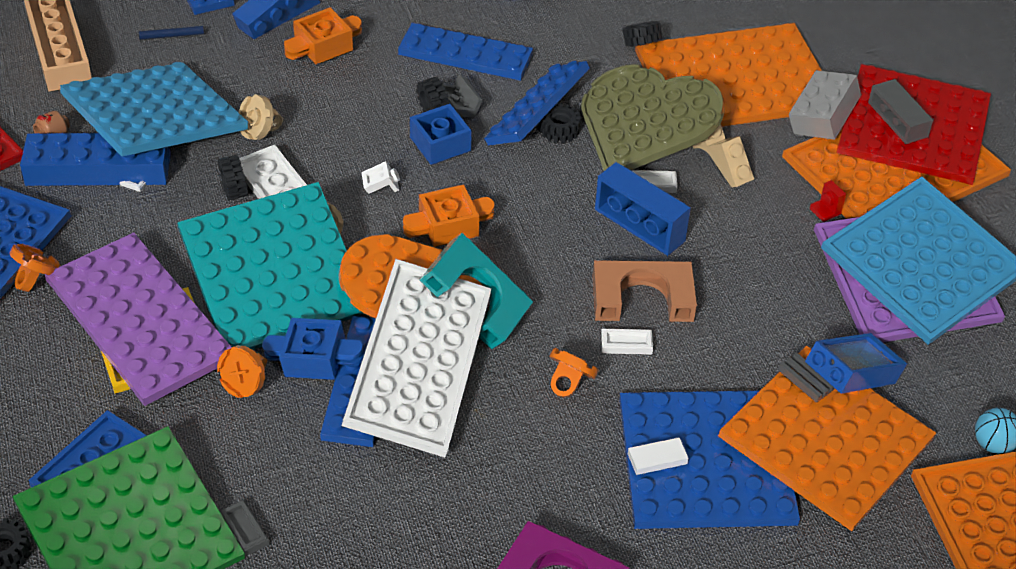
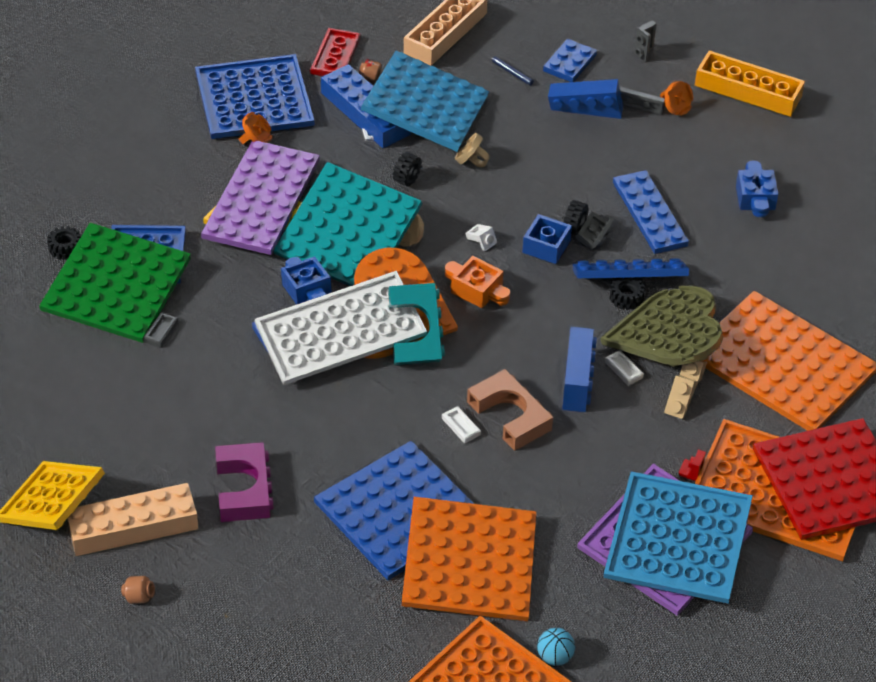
camera: 55 degrees right, 0 degrees up
orange tile [217,345,267,398] -> none
white plate [239,145,307,199] -> none
orange brick [284,7,362,64] -> none
orange tile [549,348,599,398] -> none
black tyre [622,21,663,46] -> none
white tile [628,438,689,475] -> none
dark grey tile [778,353,834,403] -> none
light grey brick [789,70,861,140] -> none
blue window [805,333,907,394] -> none
dark grey brick [868,79,933,144] -> none

